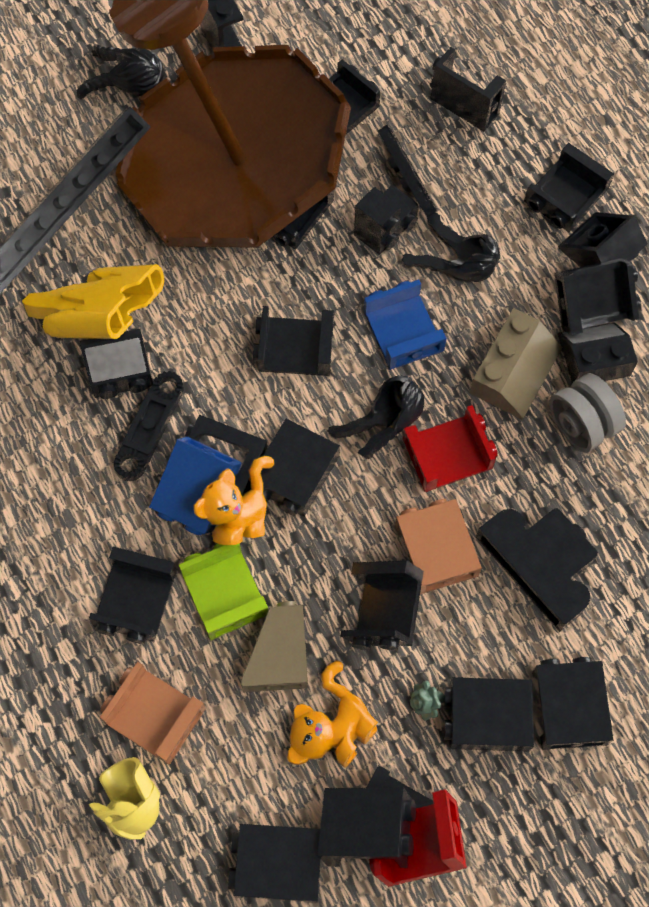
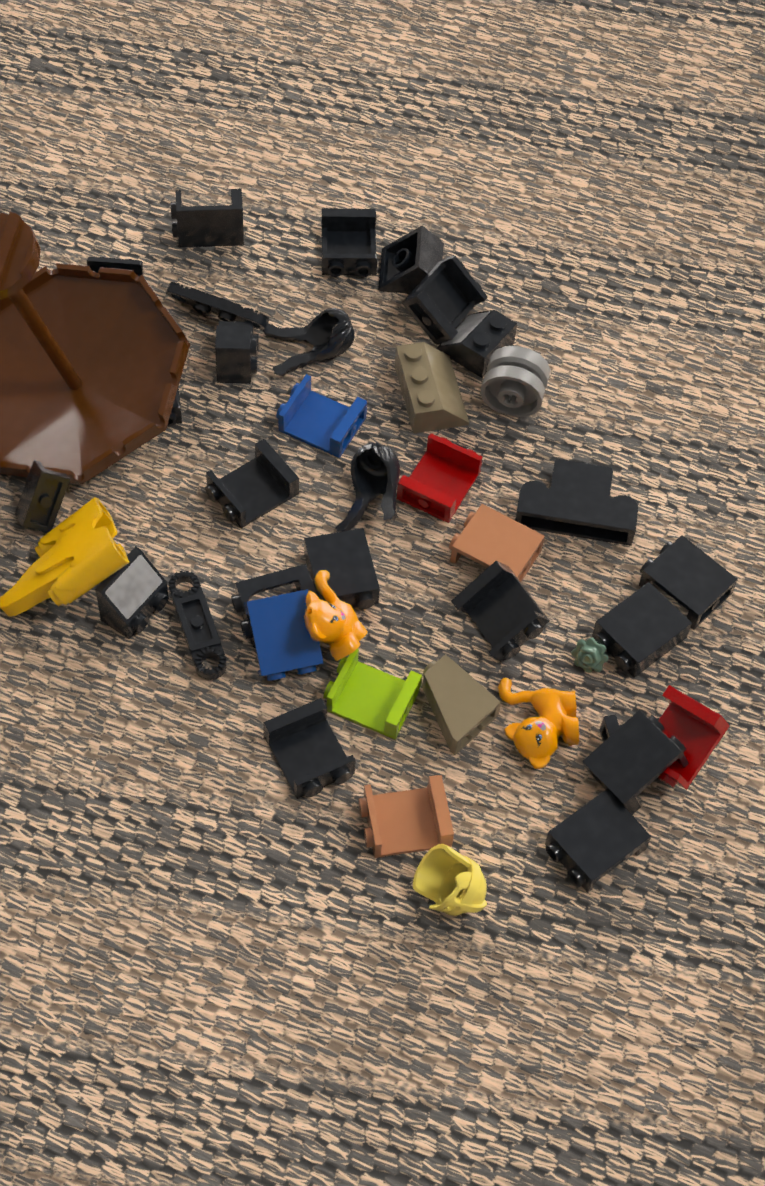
camera: 45 degrees left, 10 degrees down
none -> black panel [15,460,70,533]

